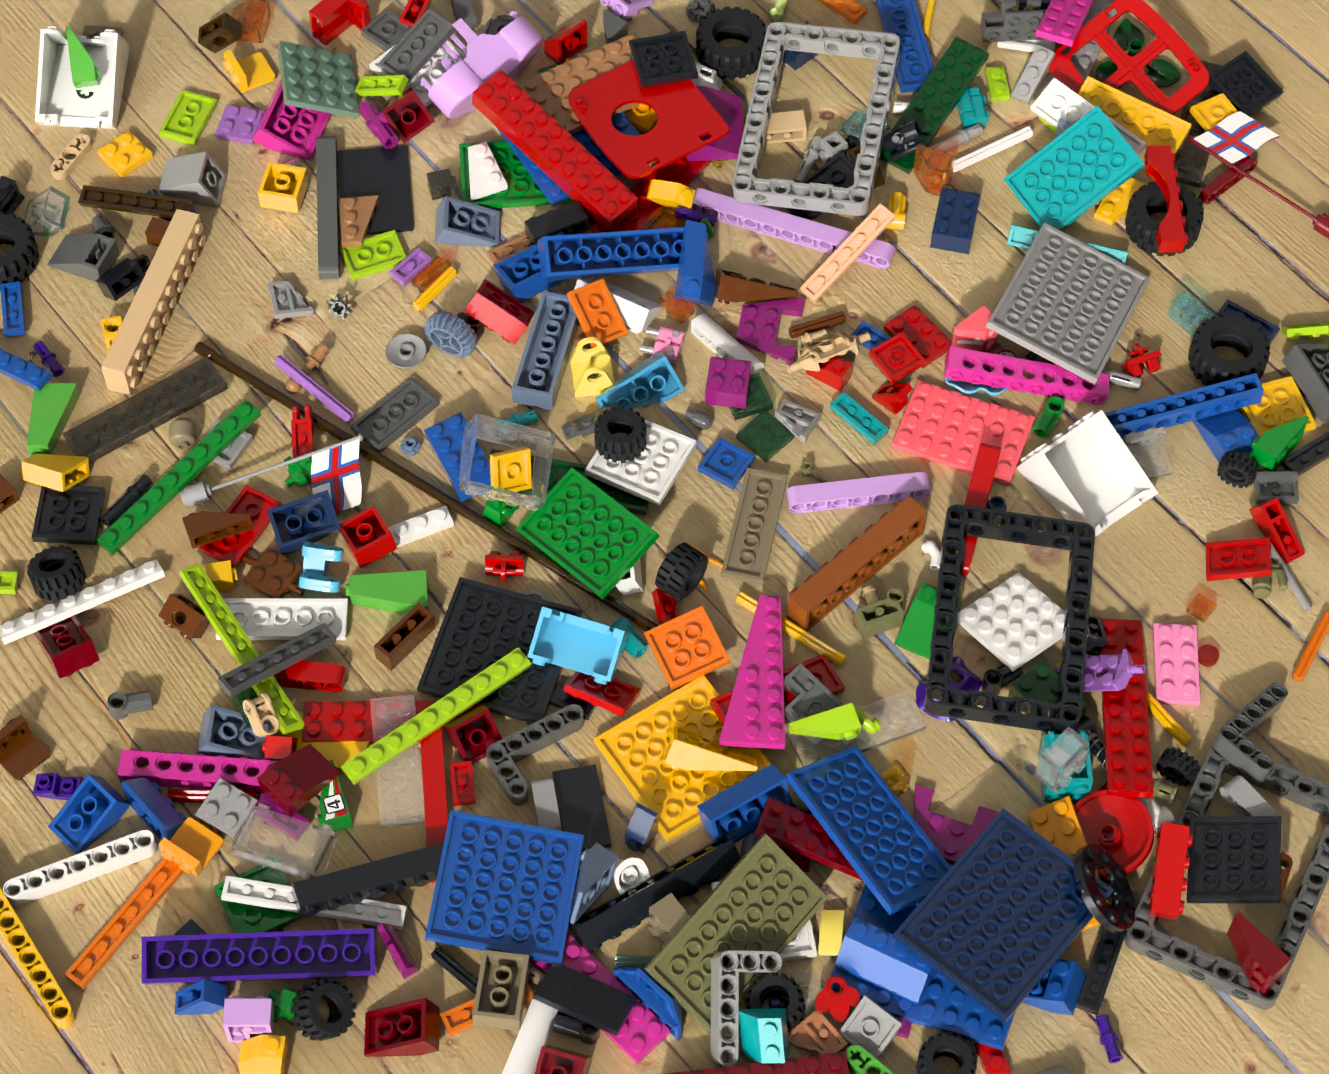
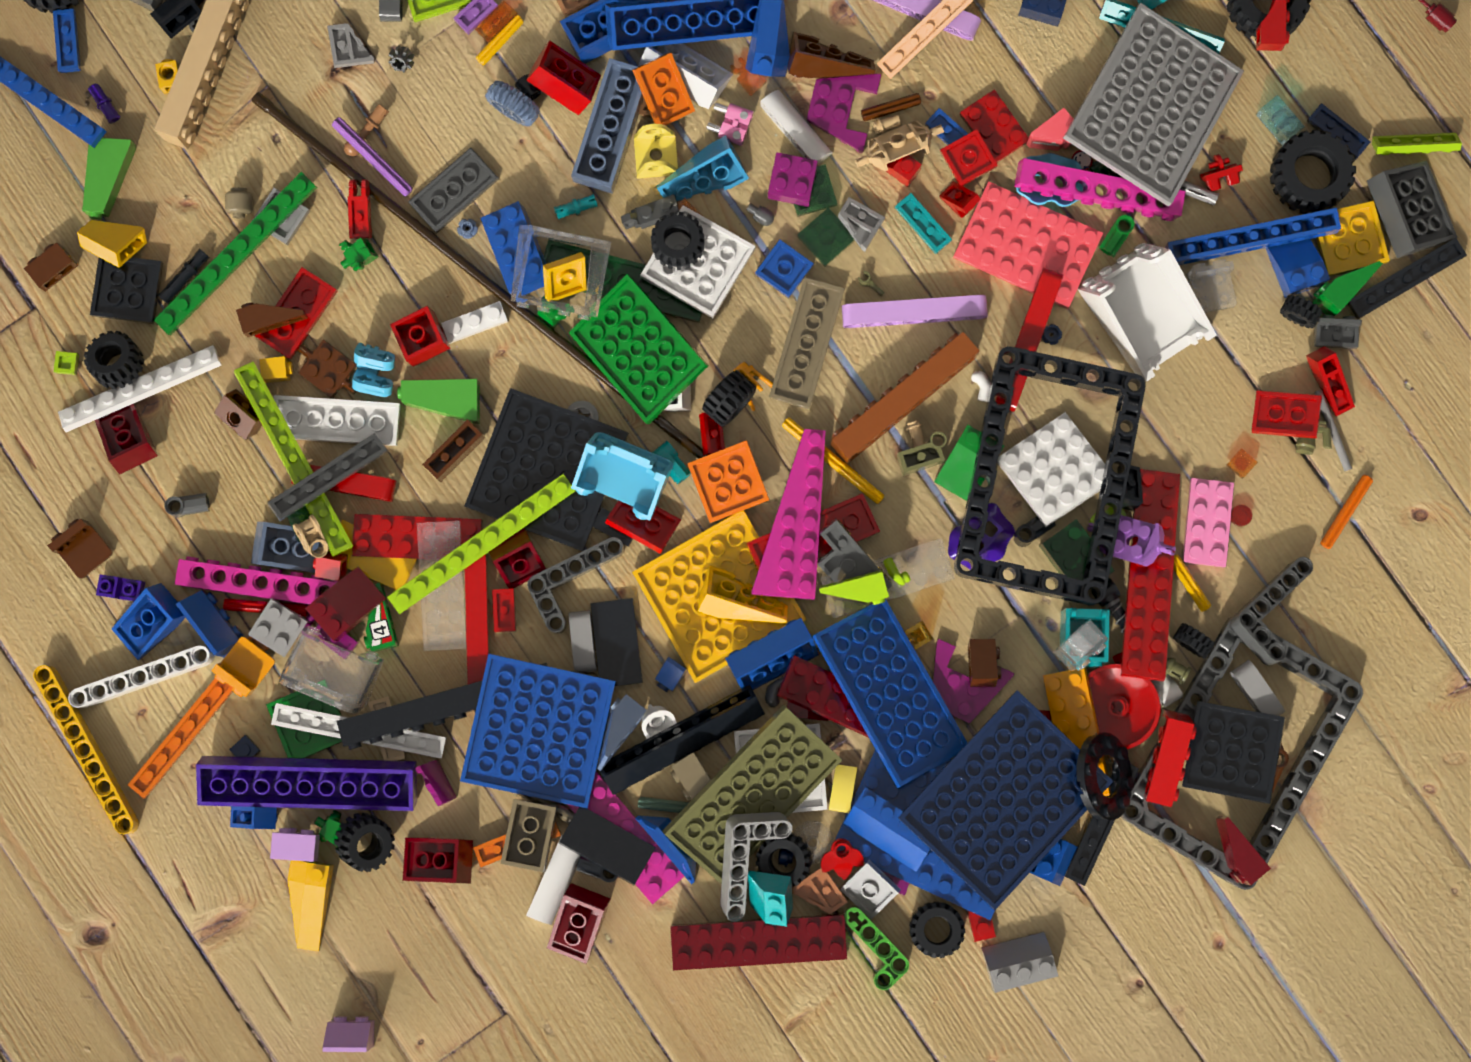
camera: 10 degrees right, 25 degrees up
clear smoke plate [63,356,228,464] -> none
flag [180,433,364,513] -> none
dark blue slope [267,490,341,555] -> none
light grey dish [386,334,426,368] -> none
black axle [431,947,478,995] -> none
red hips [485,551,524,581] -> none
dark purple pin [1094,1014,1123,1063] -> none
none -> reddish brown brick [968,639,1001,687]

